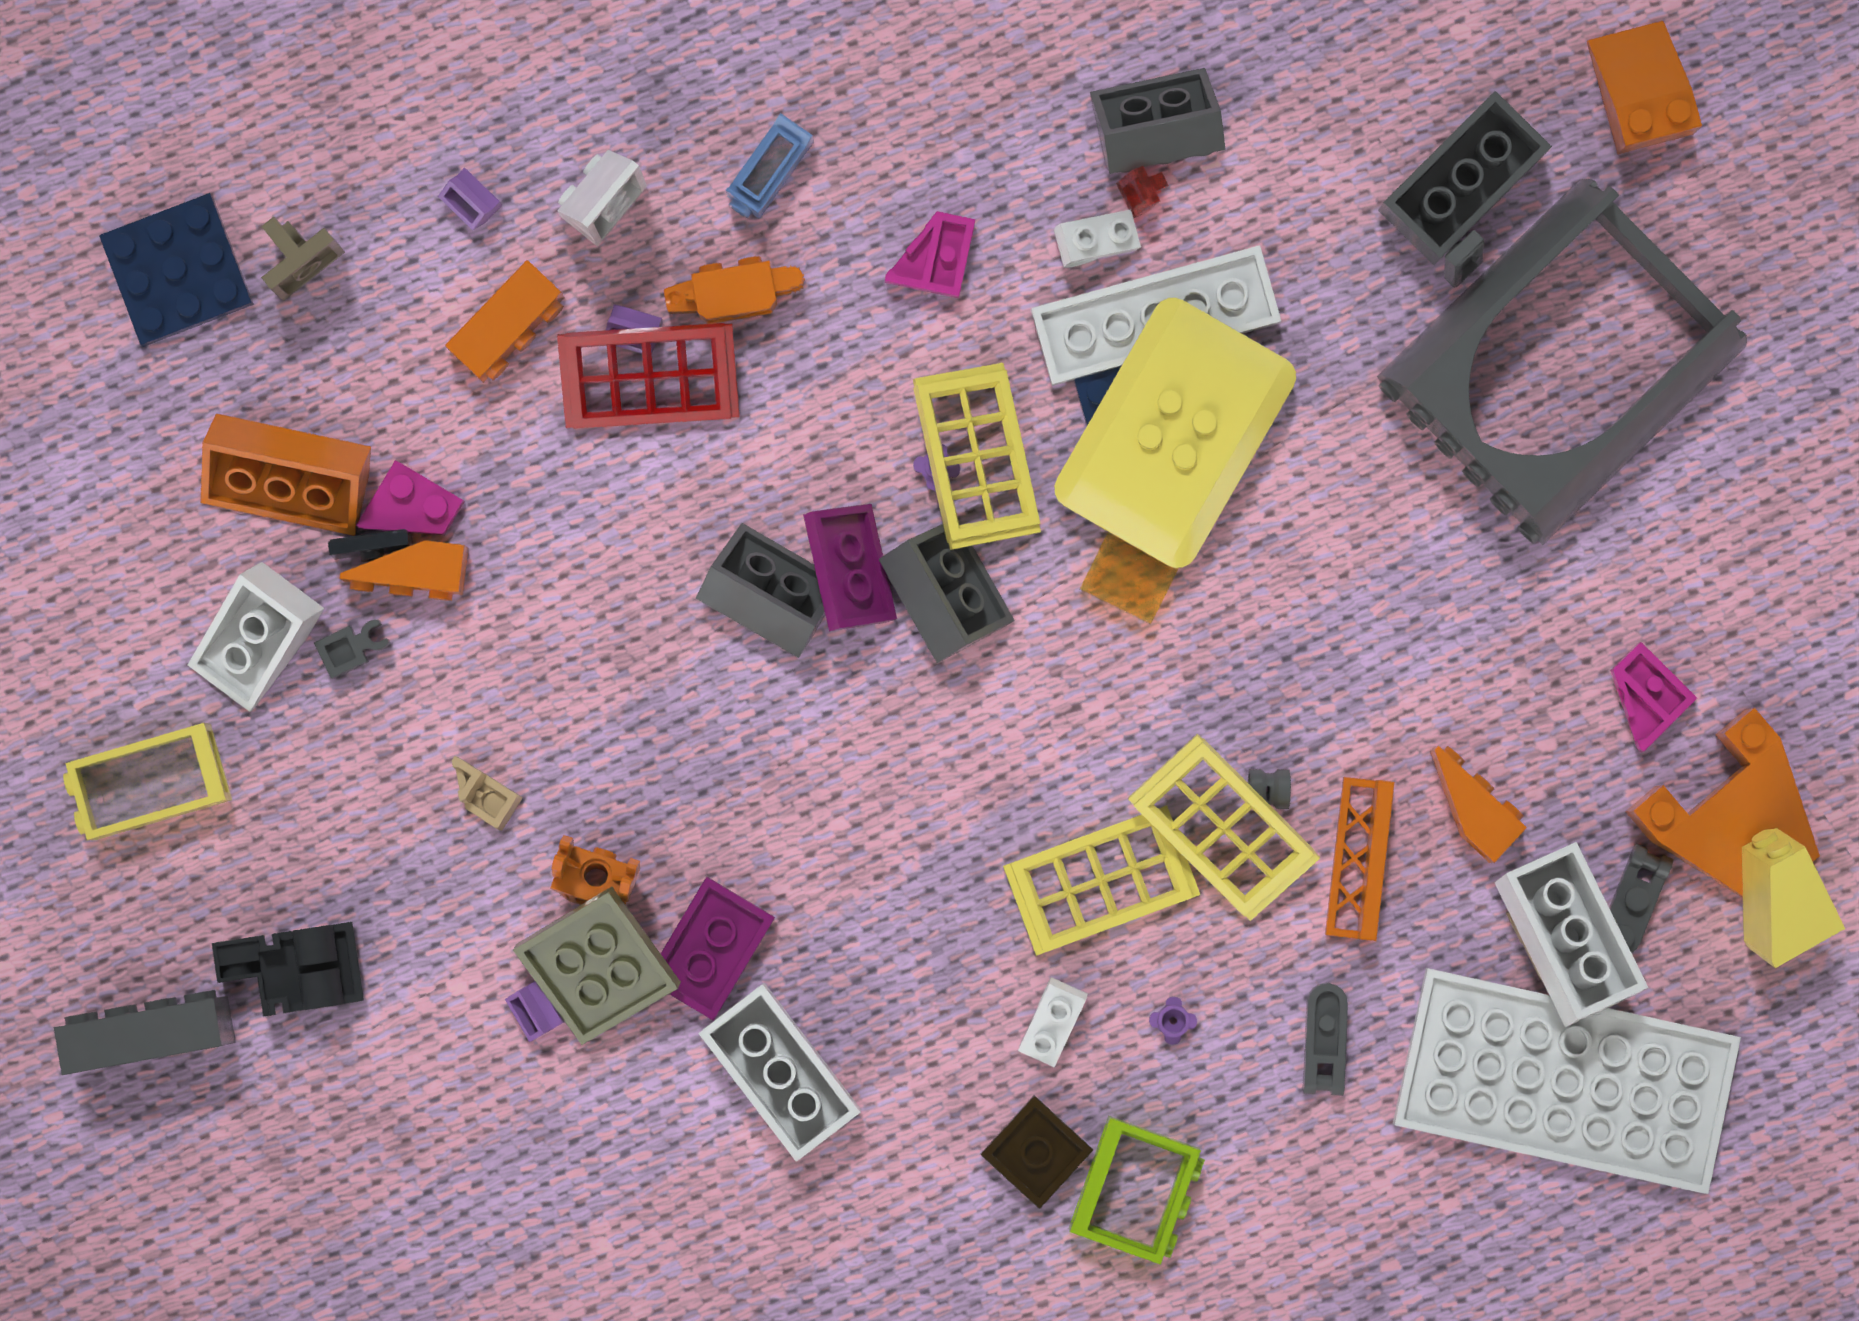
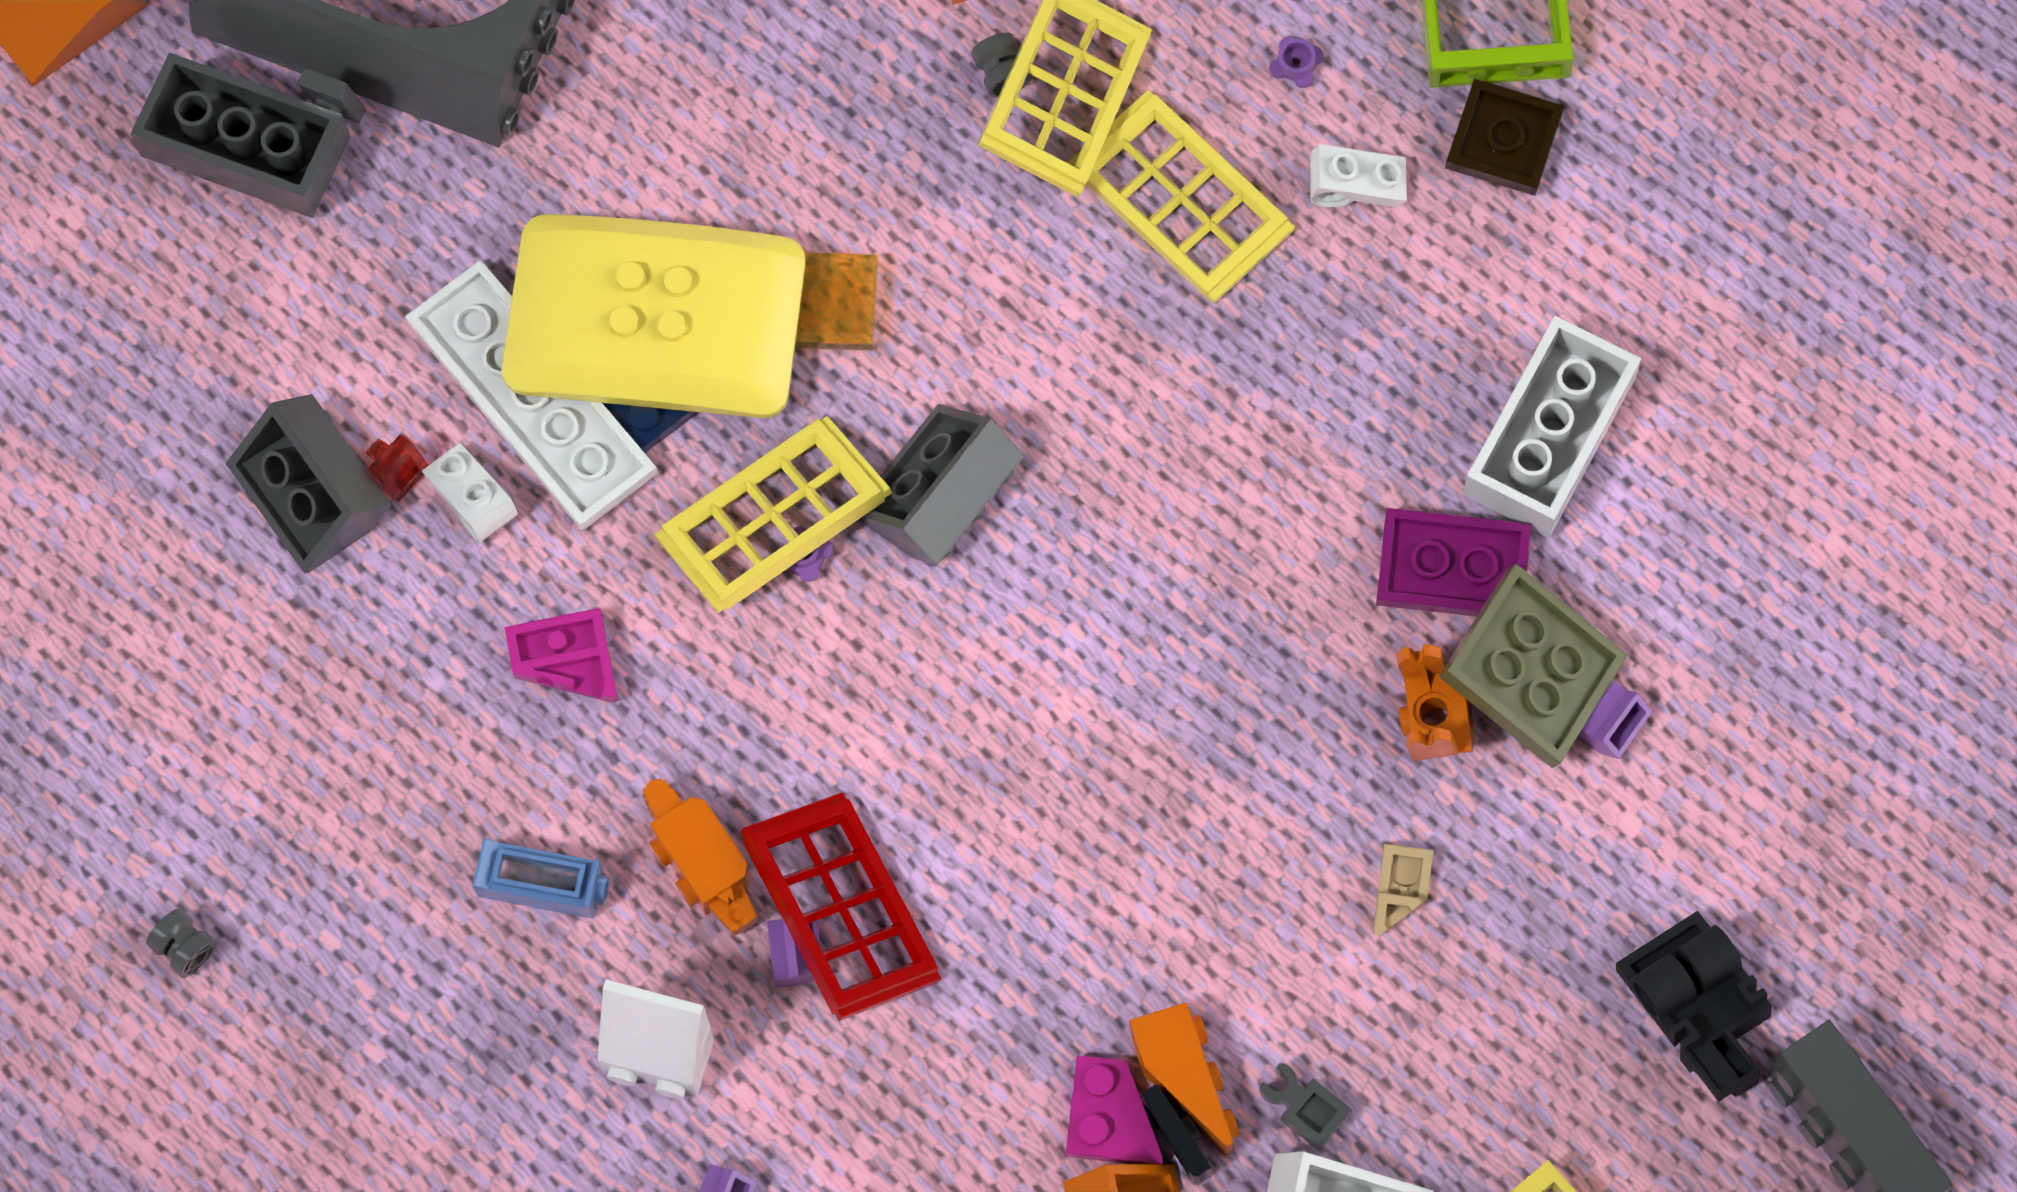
camera: 110 degrees left, 15 degrees down
orange brick [445,260,565,383] -> none
dark grey slope [696,523,825,658] -> none
magenta plate [803,504,897,632] -> none

